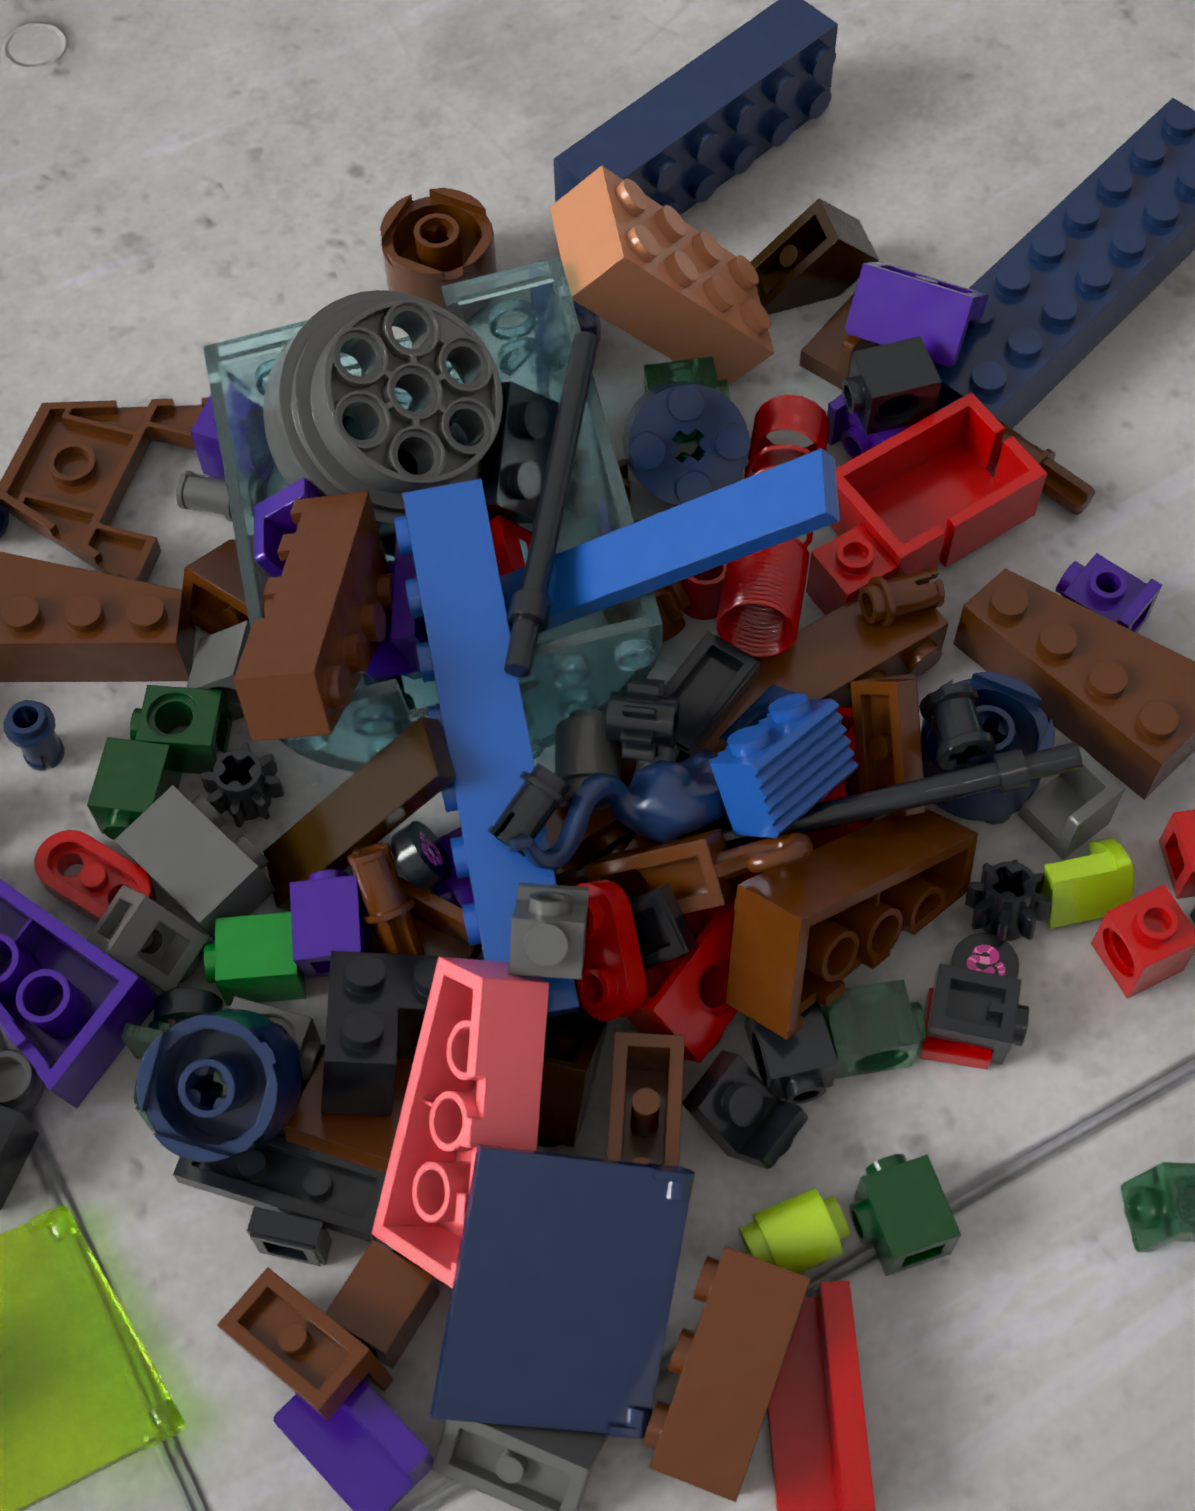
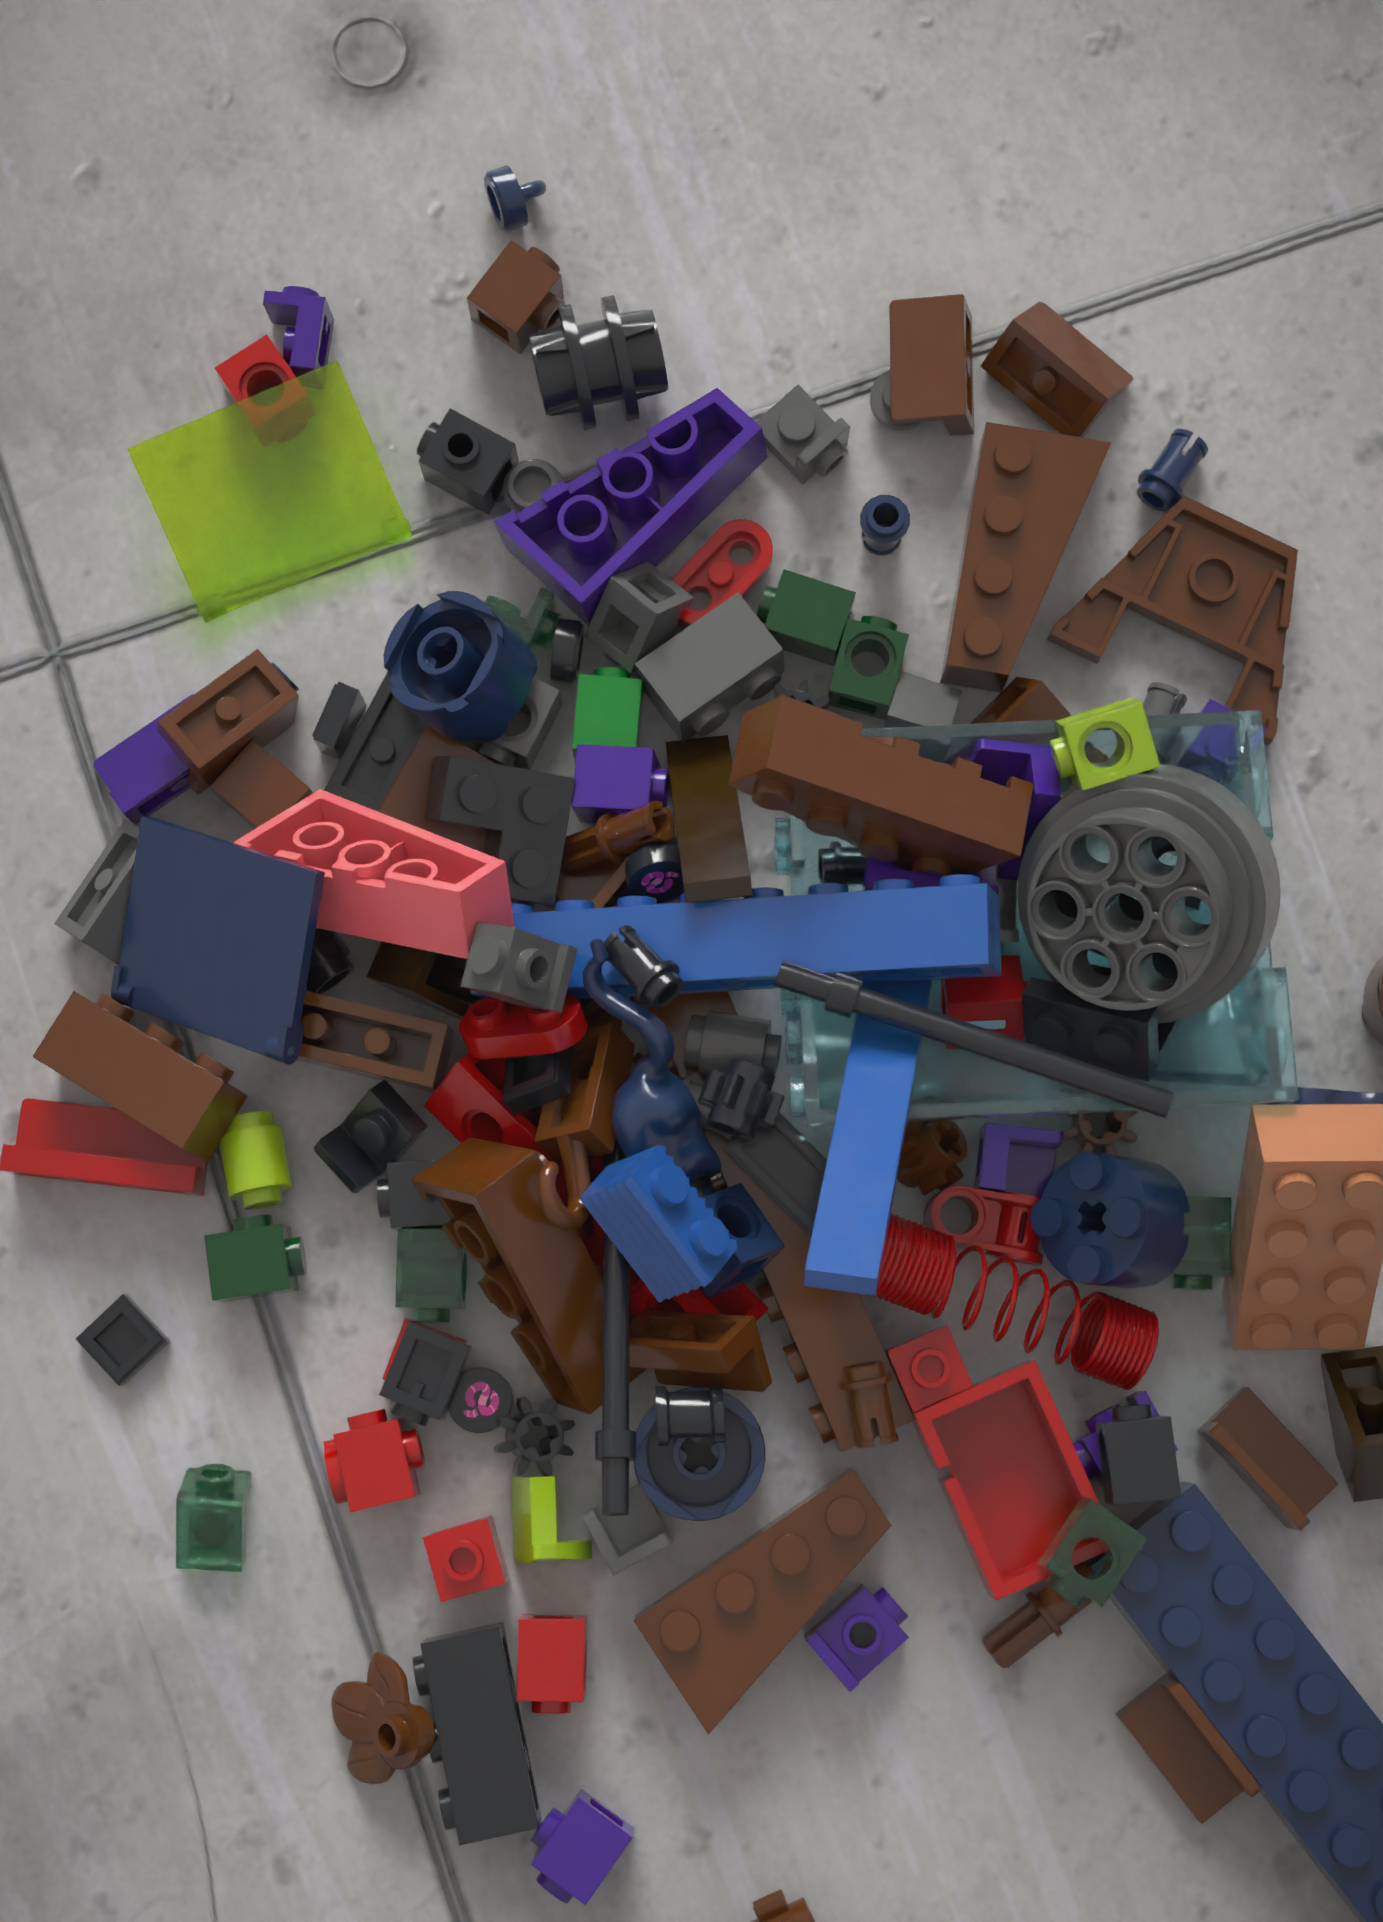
camera: 100 degrees right, 20 degrees up
dark purple panel [845,261,989,366] -> none
none -> black tile [76,1294,170,1386]
none -> red brick [323,1409,425,1513]
none -> clear green brick [1038,1496,1148,1608]
none -> lime brick [1050,697,1161,791]
none -> reddish brown panel [1115,1673,1262,1824]

